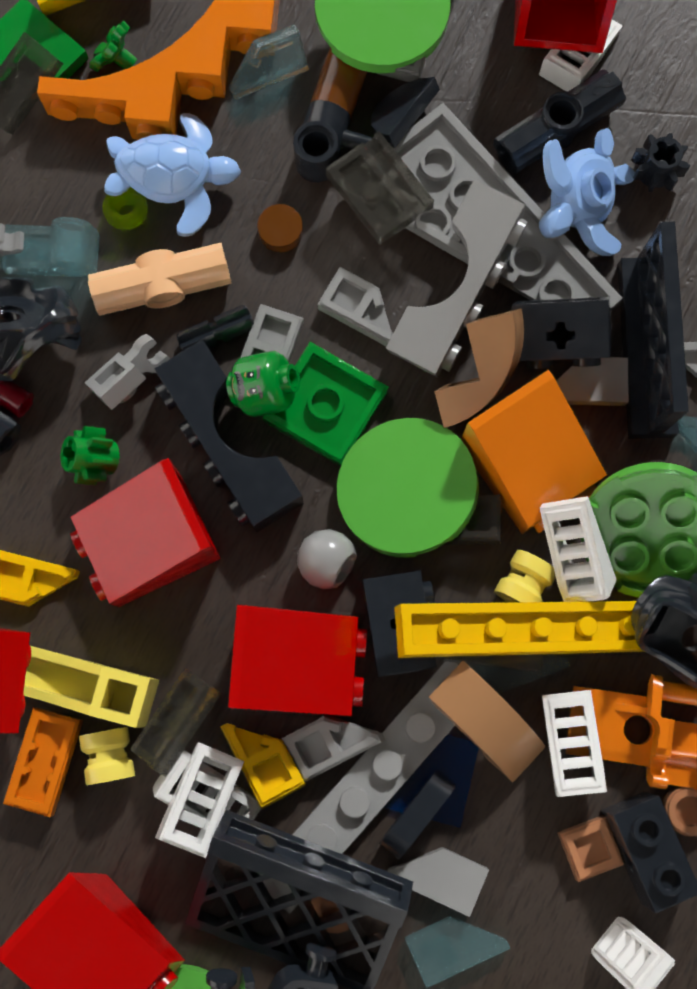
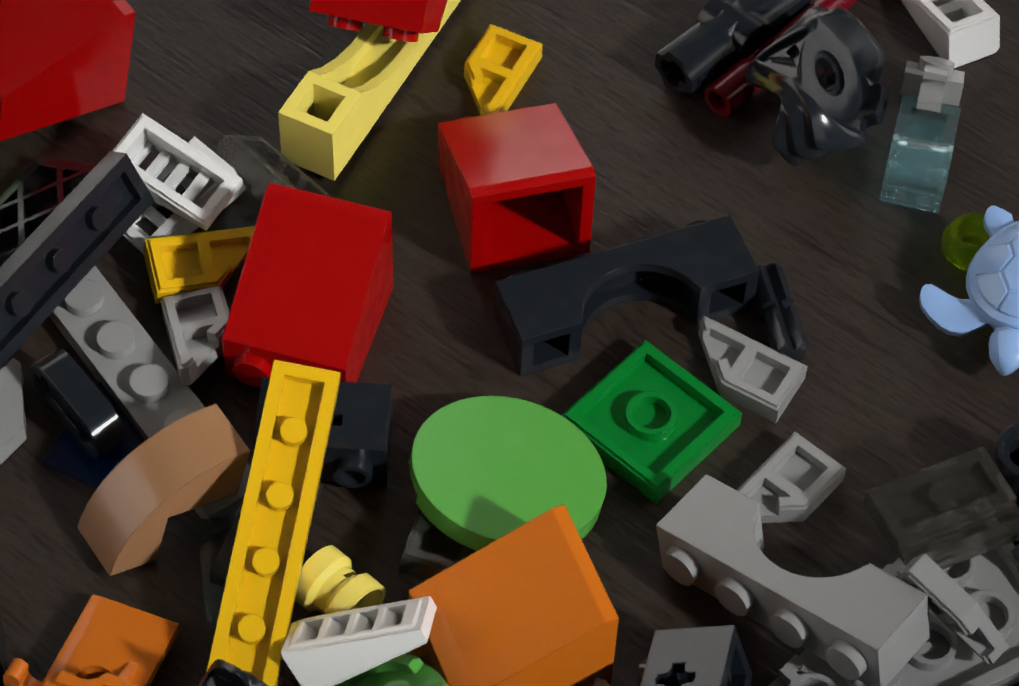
camera: 100 degrees right, 25 degrees down
orange plate [3,707,83,817] -> none
green gear [60,426,120,485] -> none
light yellow wheel [79,727,135,785] -> none
light grey plate [85,334,170,410] -> none
light nougat piece [88,243,232,316] -> none
green head [226,351,300,417] -> none
reddish brown tile [257,204,303,252] -> none
light grey piece [297,529,357,589] -> none
medium nougat brick [434,308,524,428] -> none
white slope [542,690,607,797] -> none
none -> light grey tile [897,553,1009,664]

